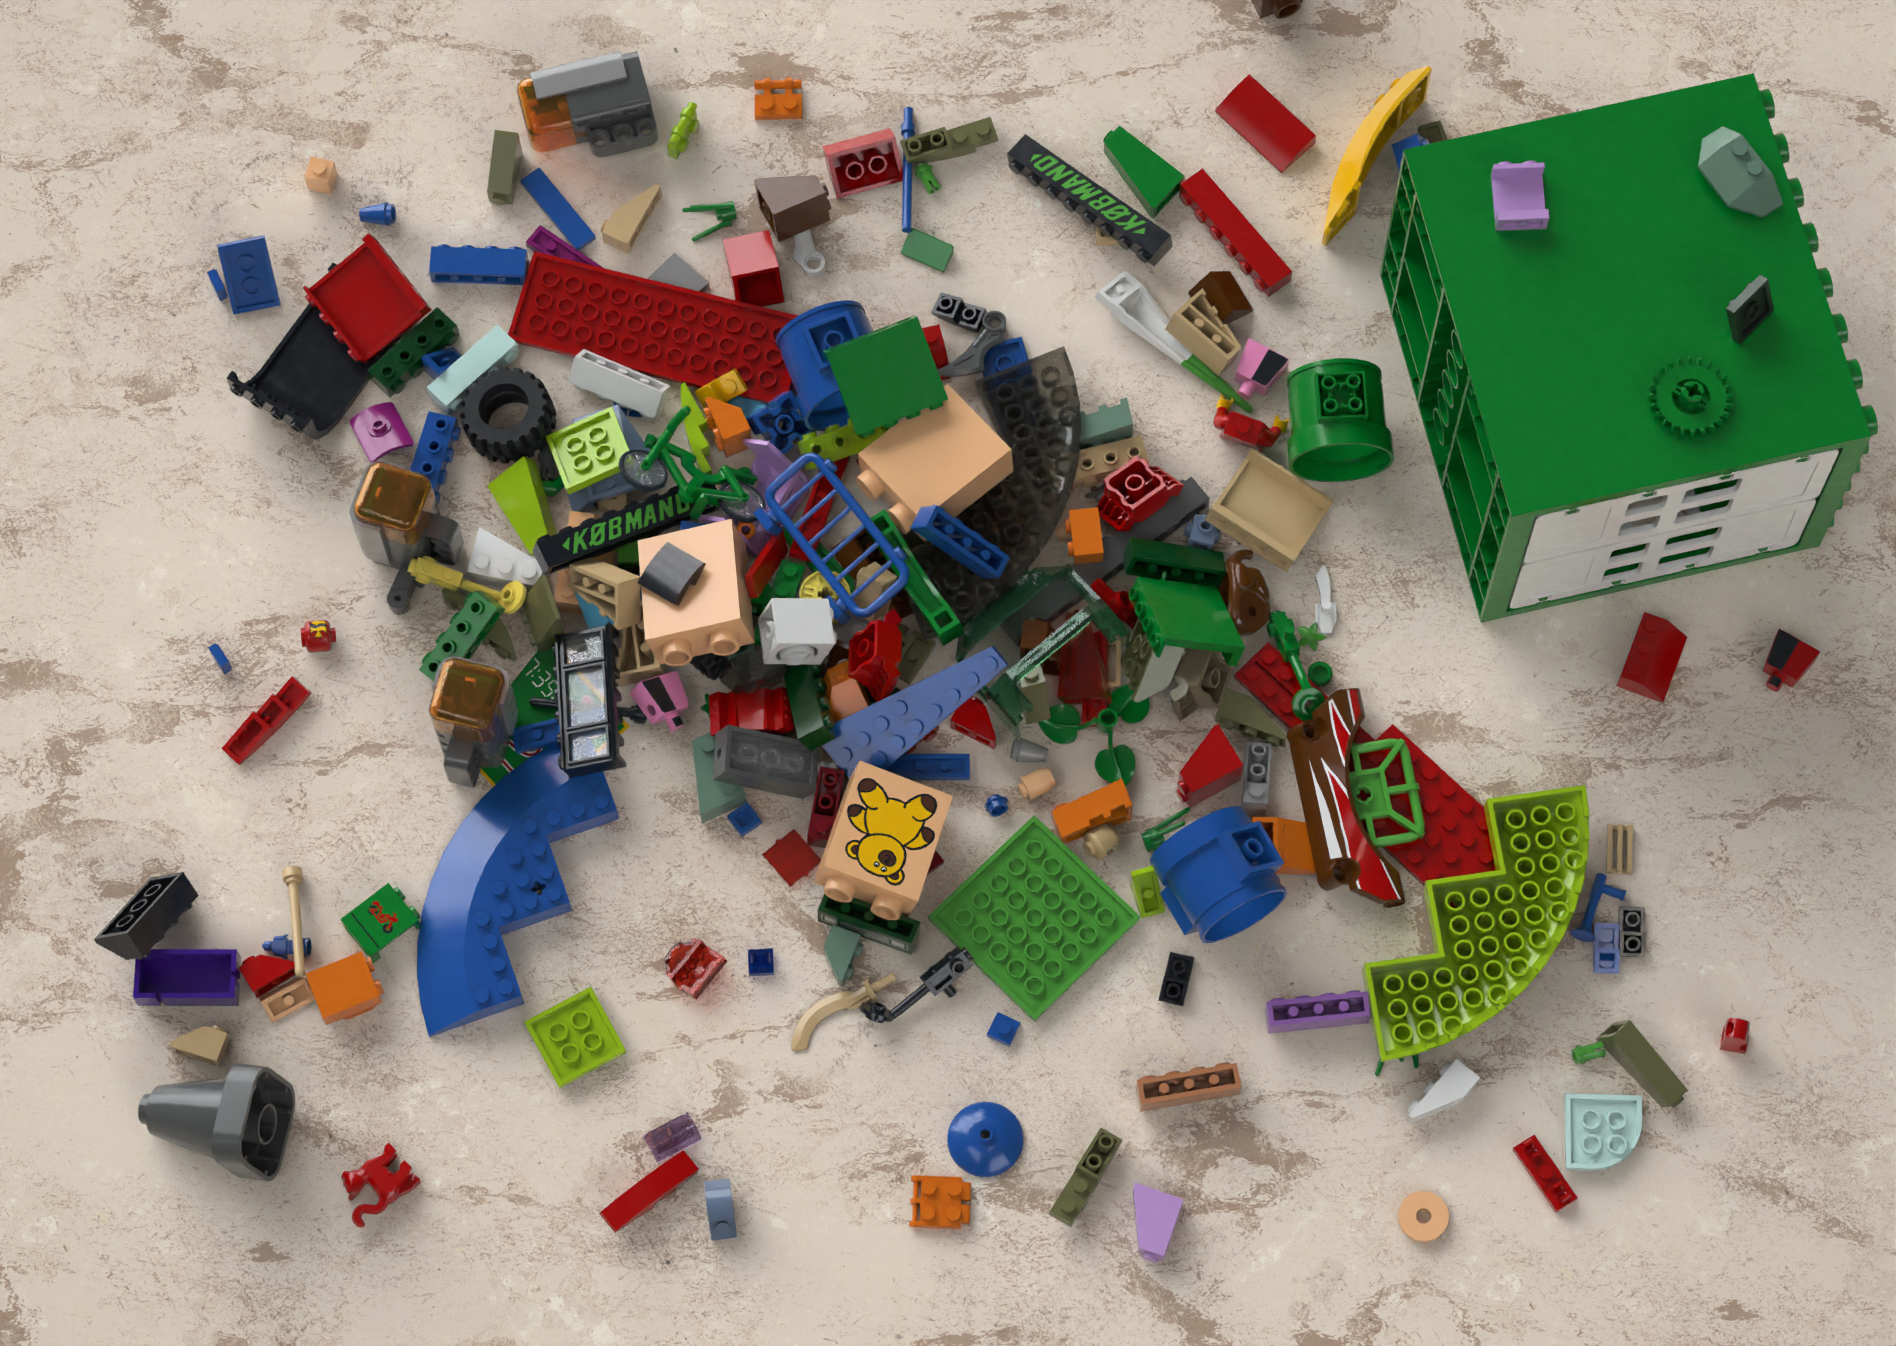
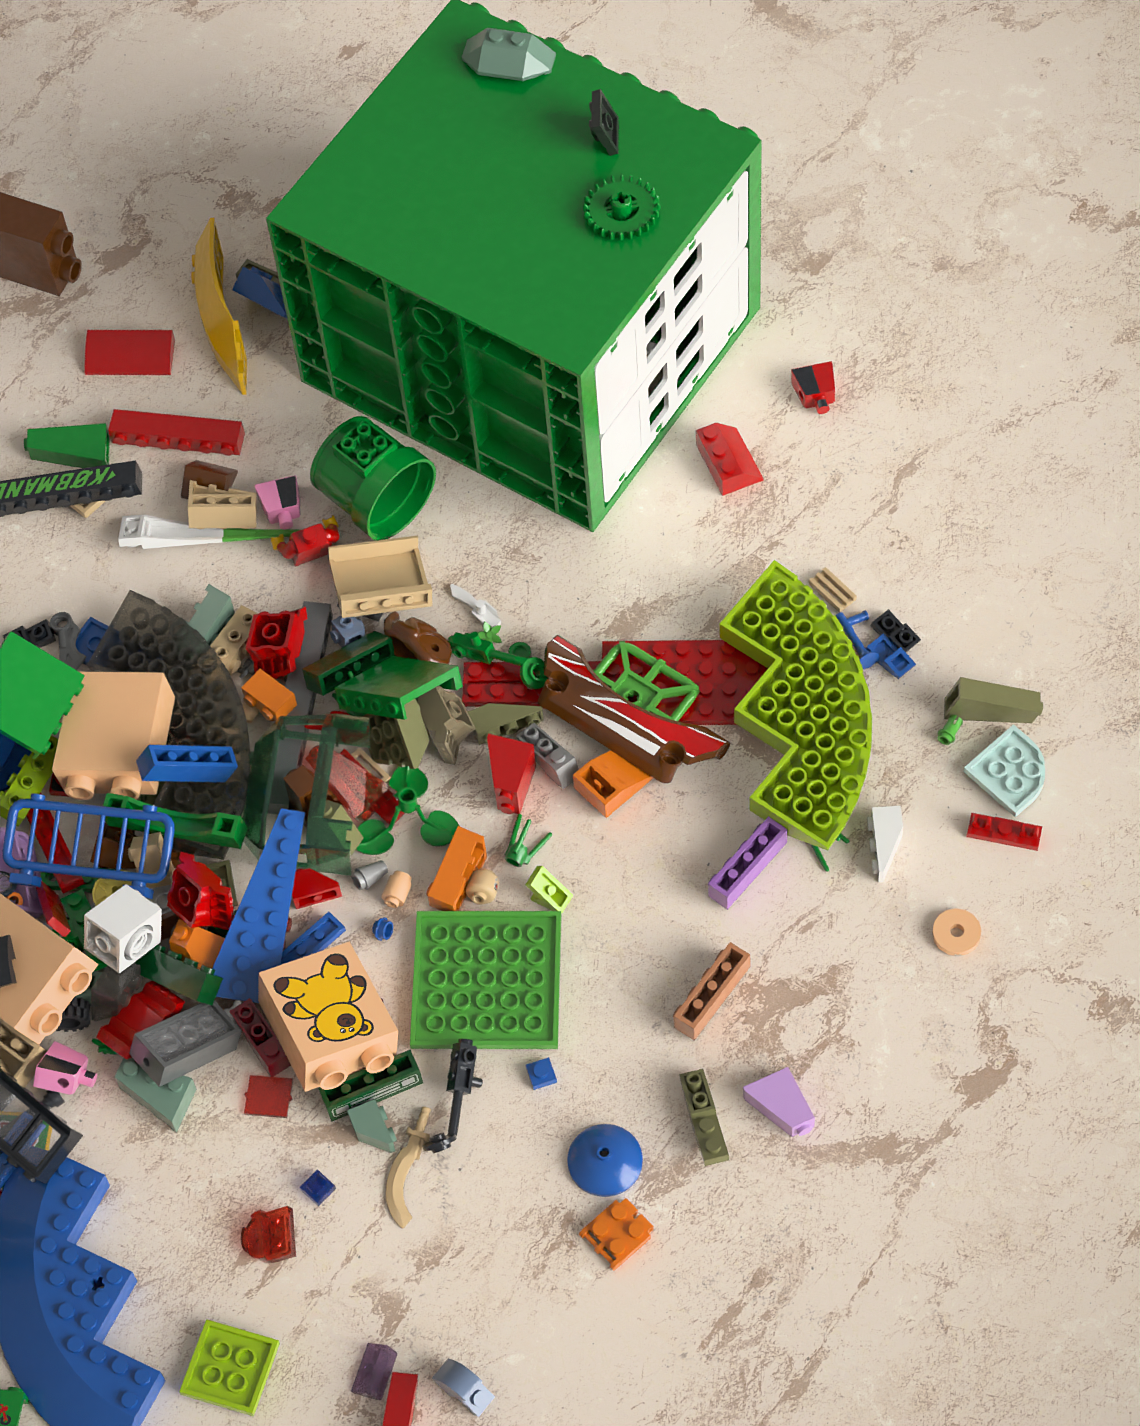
camera: 40 degrees left, 10 degrees down
blue tile [727,802,762,838] -> none
blue cylinder [1150,806,1287,943] -> none
black slope [1158,952,1195,1006] -> none
lavender panel [1491,161,1549,231] -> none
red leg [1720,1018,1750,1054] -> none

